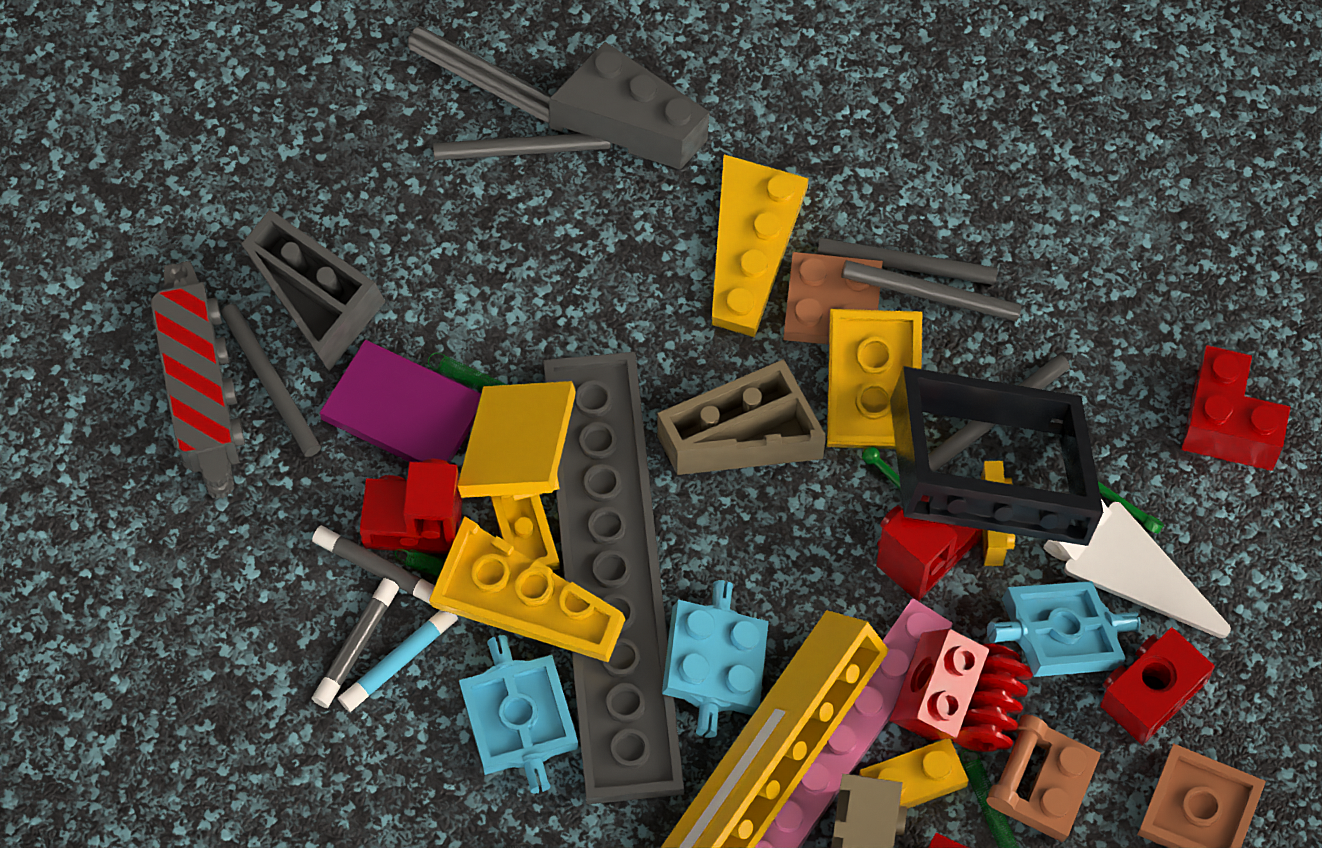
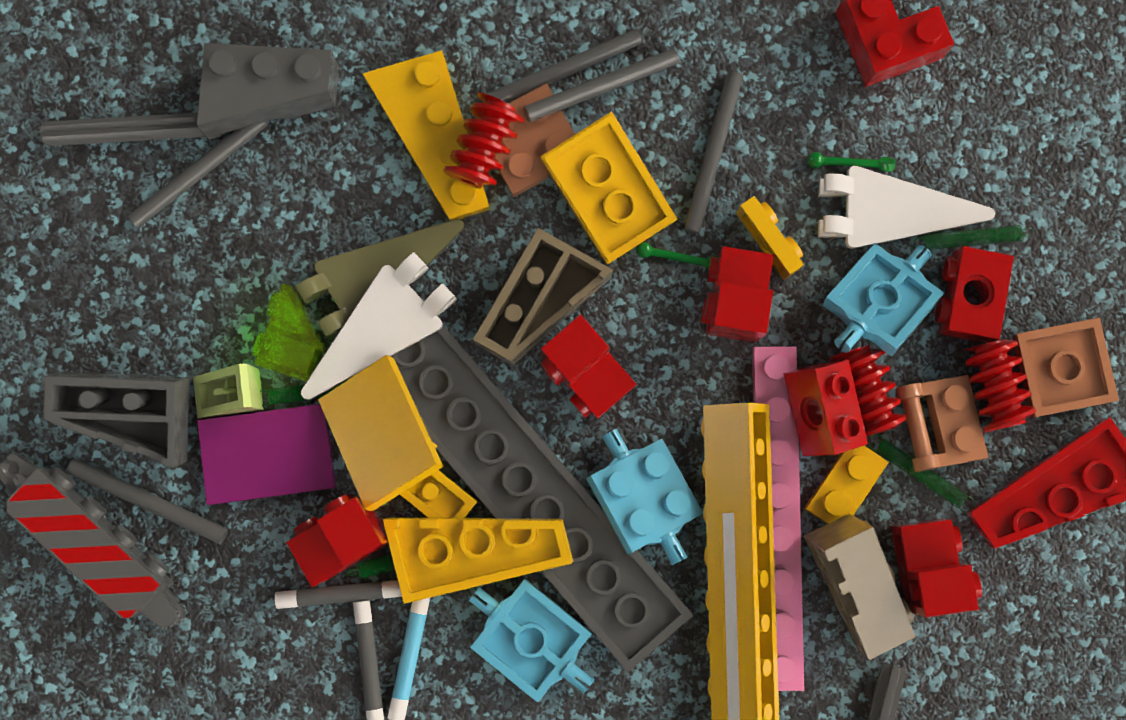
camera: 35 degrees left, 20 degrees up
black window [890,366,1104,546] -> none
none -> yellowish green slope [193,364,264,419]
none -> clear neon green slope [253,283,324,383]
none -> olive flag [295,219,464,340]
none -> white flag [301,252,457,400]
none -> red piece [443,92,525,189]
none -> red brick [540,314,637,420]
none -> green piece [911,225,1035,250]
none -> red piece [962,339,1036,433]

